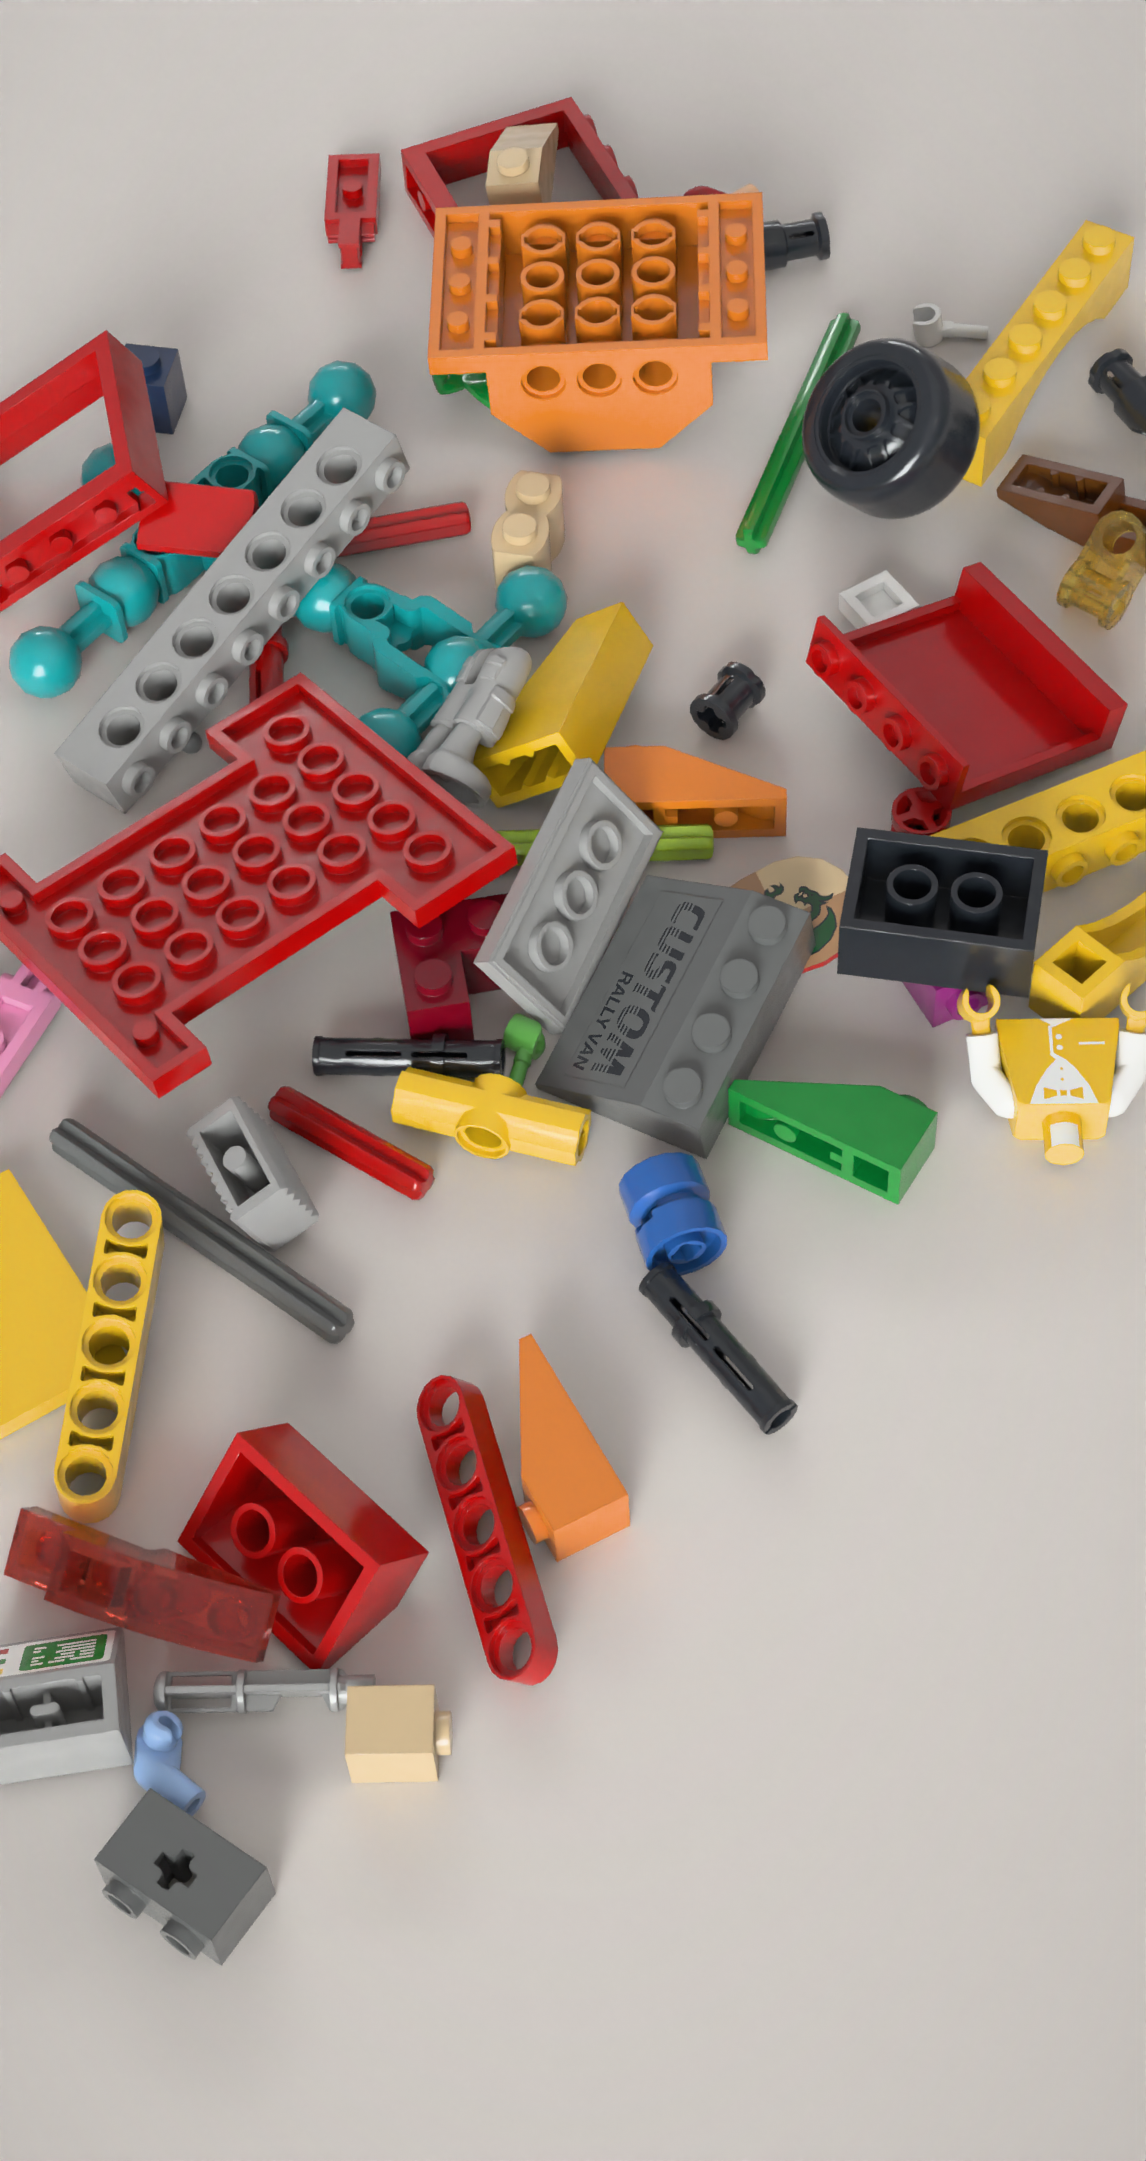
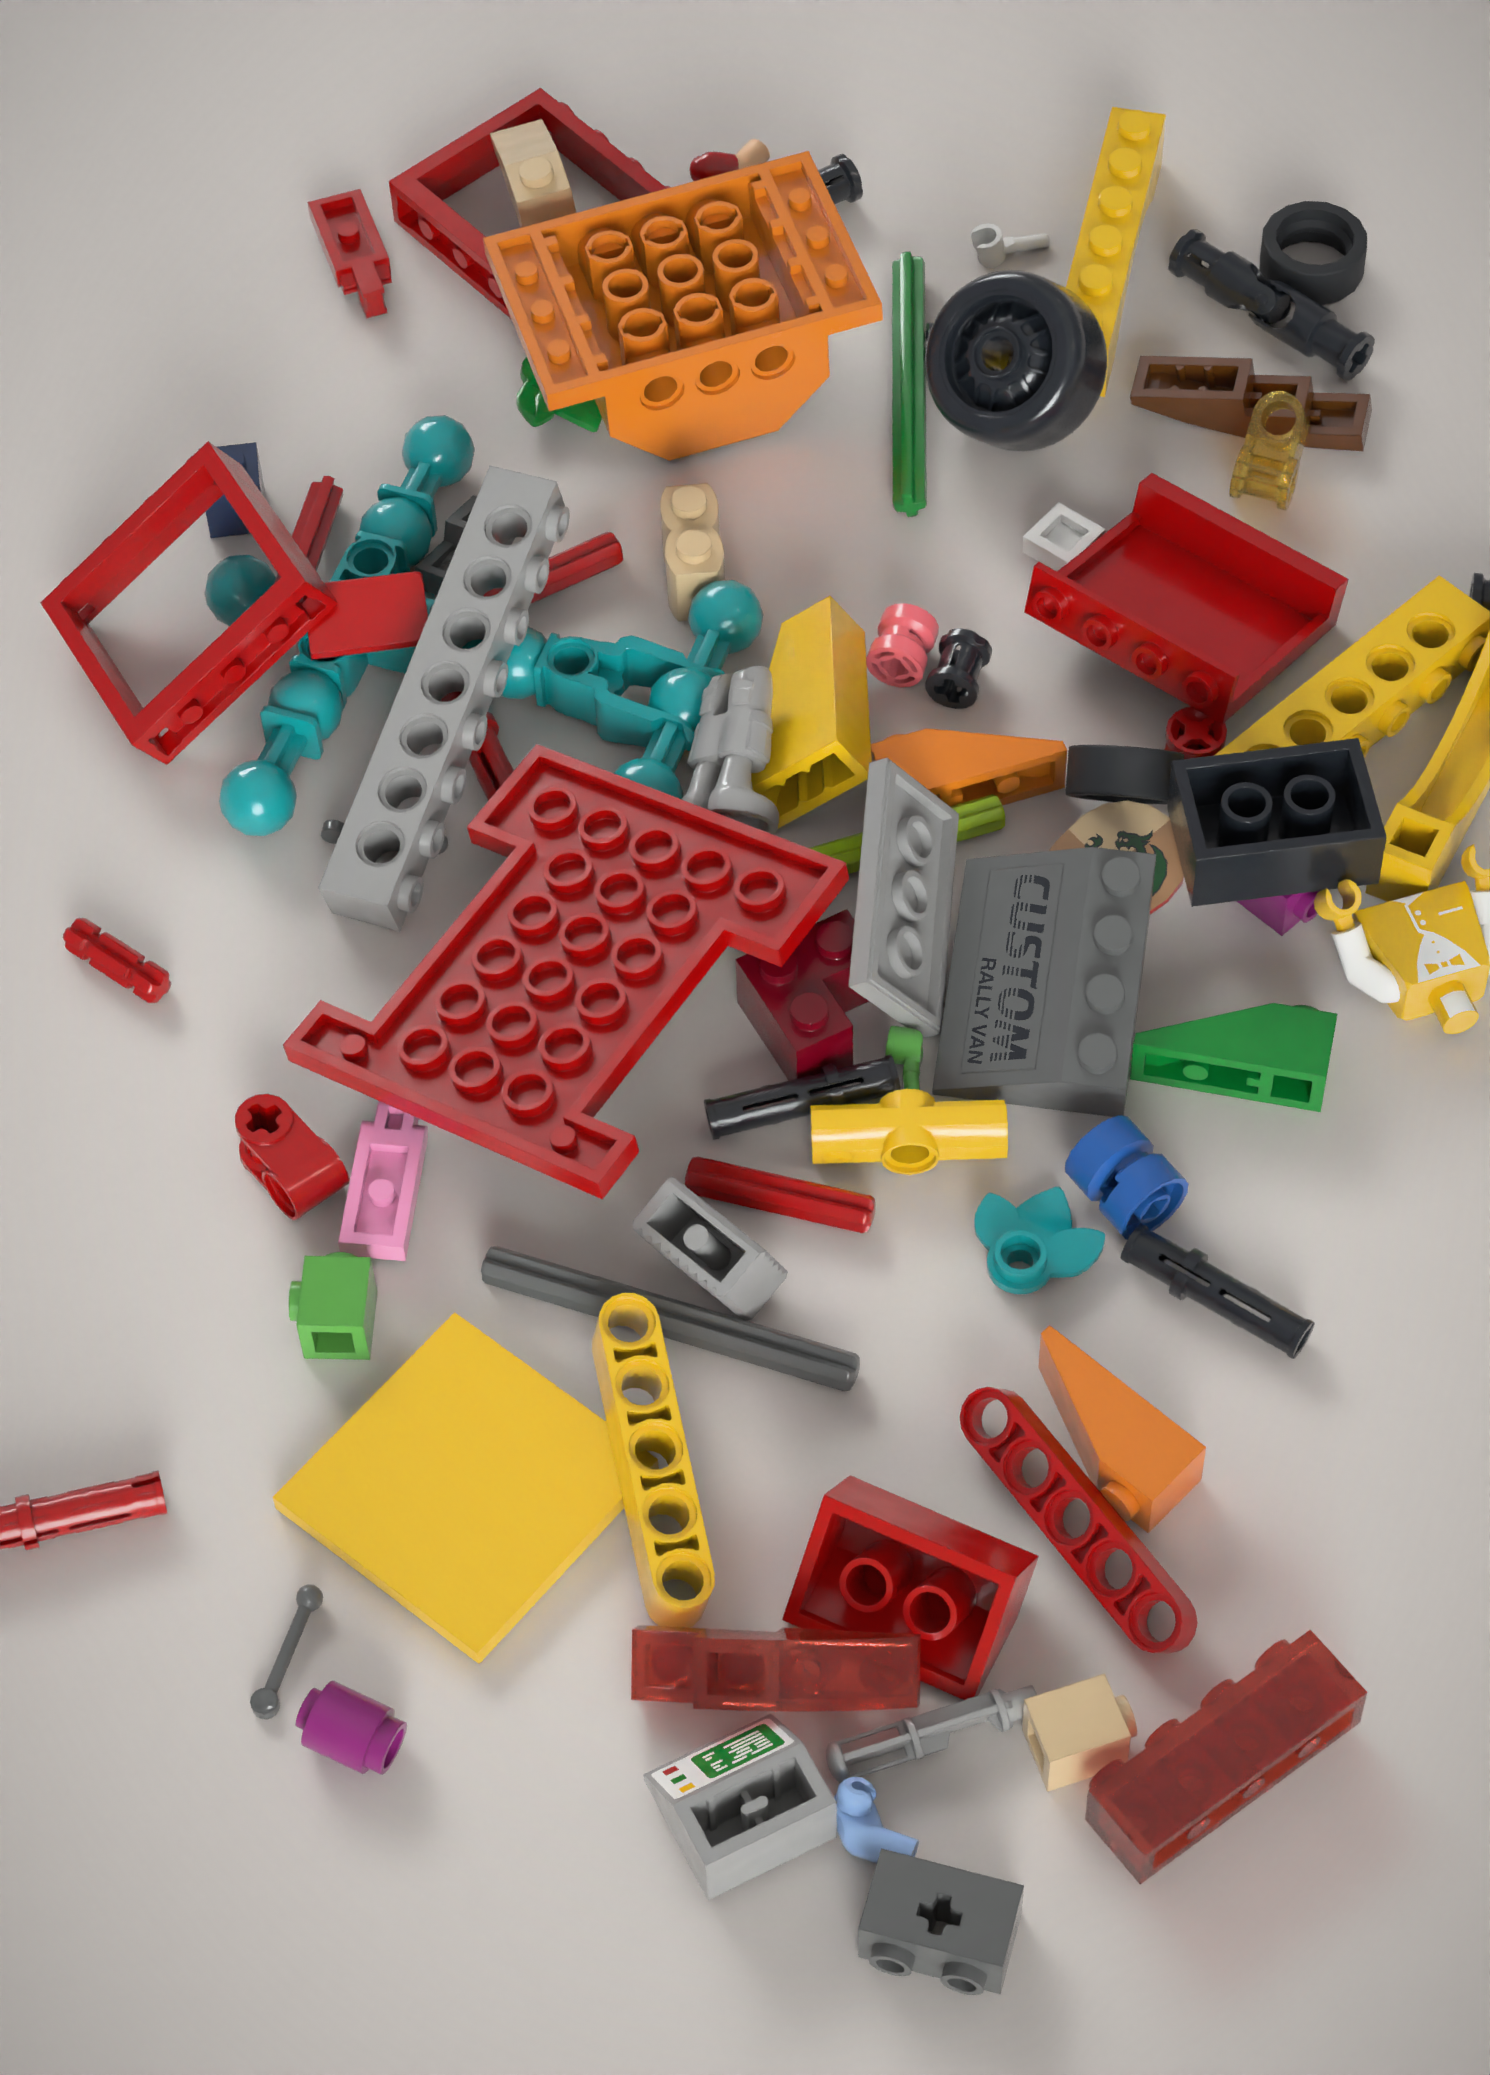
camera: 20 degrees left, 0 degrees up
none -> red axle [274,476,344,604]
none -> coral wheel [866,603,939,688]
none -> teal plate [974,1187,1106,1294]
none -> black tyre [1065,745,1184,805]
none -> clear red brick [1085,1629,1367,1884]

